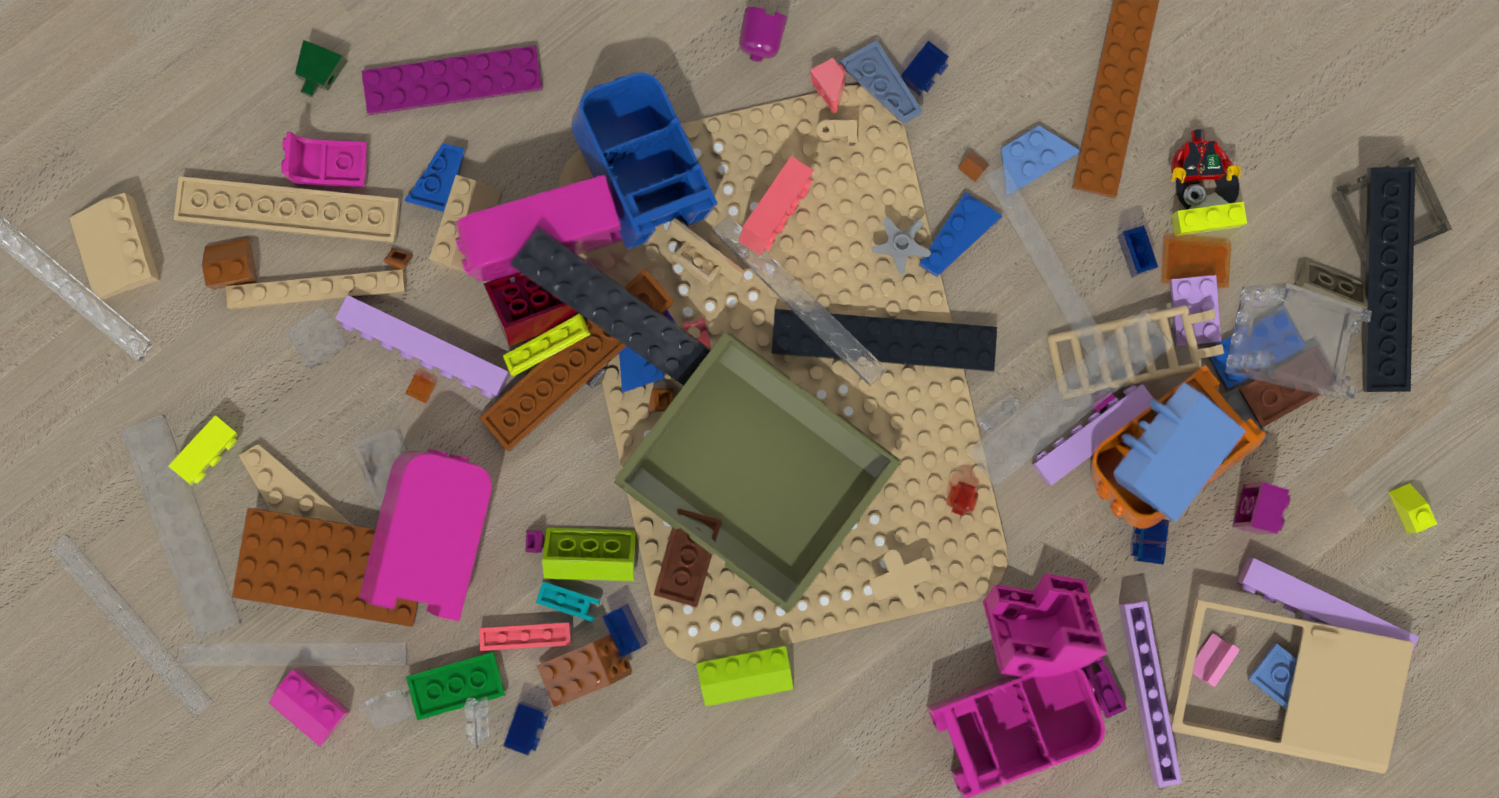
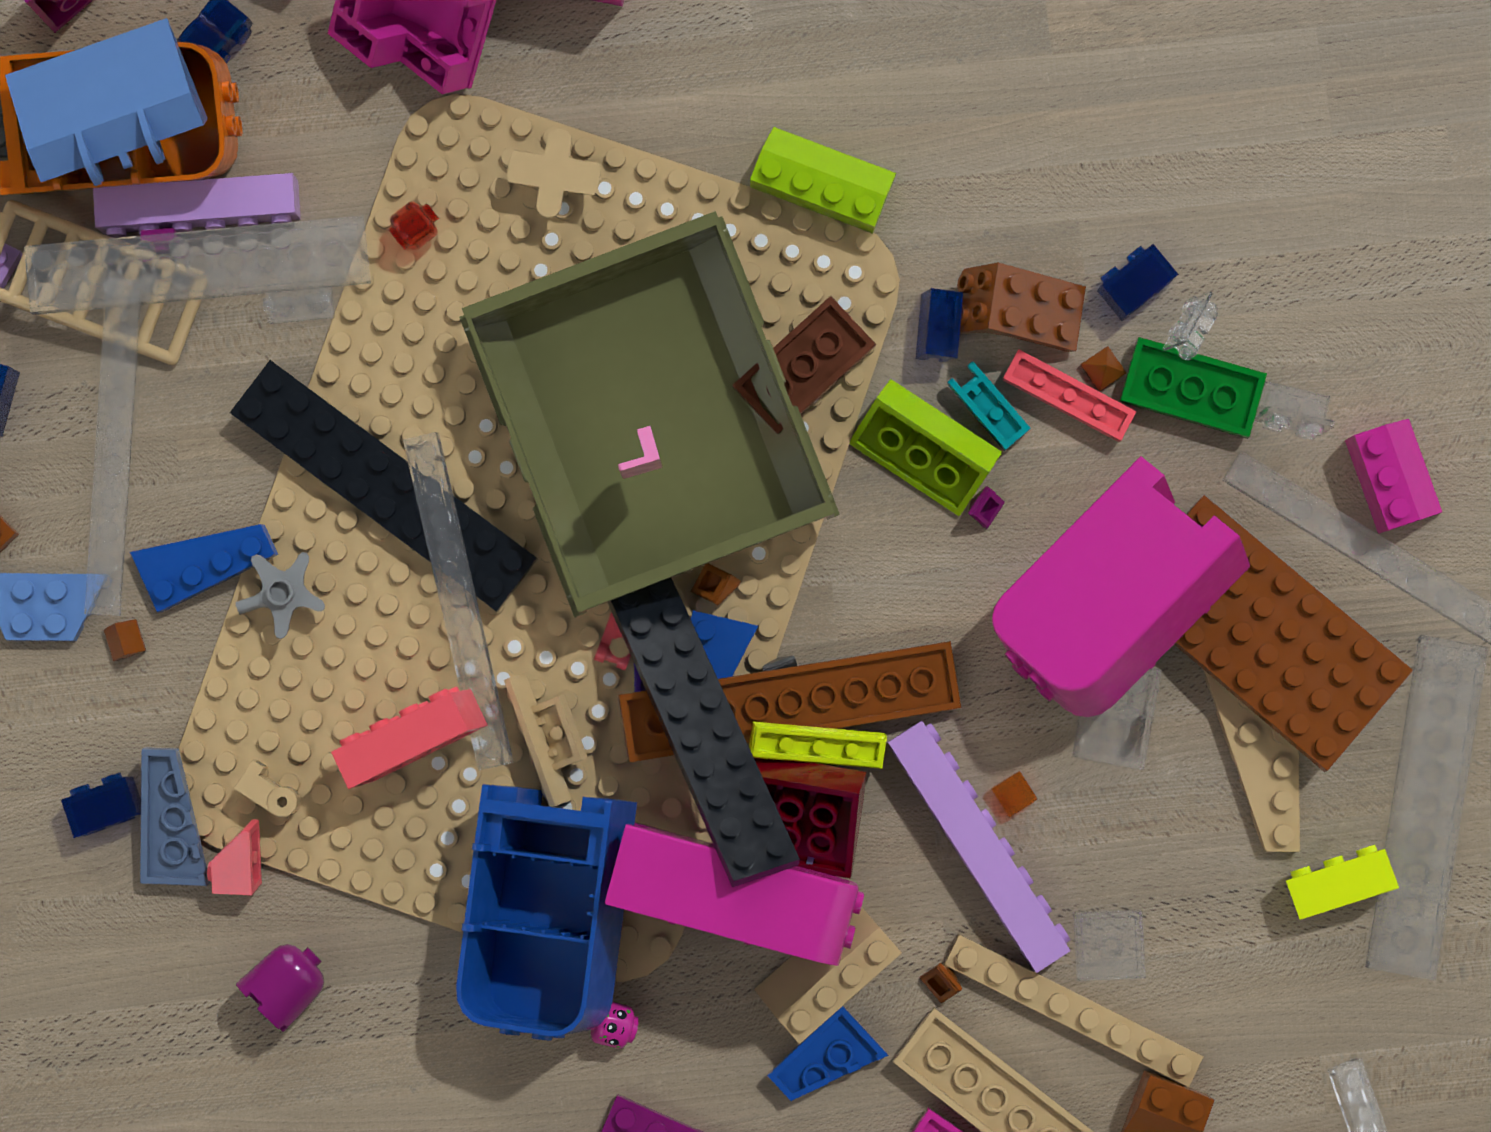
camera: 145 degrees left, 0 degrees up
none -> dark pink head [591,1002,638,1049]
none -> bright pink panel [618,426,662,479]
none -> dark orange slope [1080,346,1127,392]

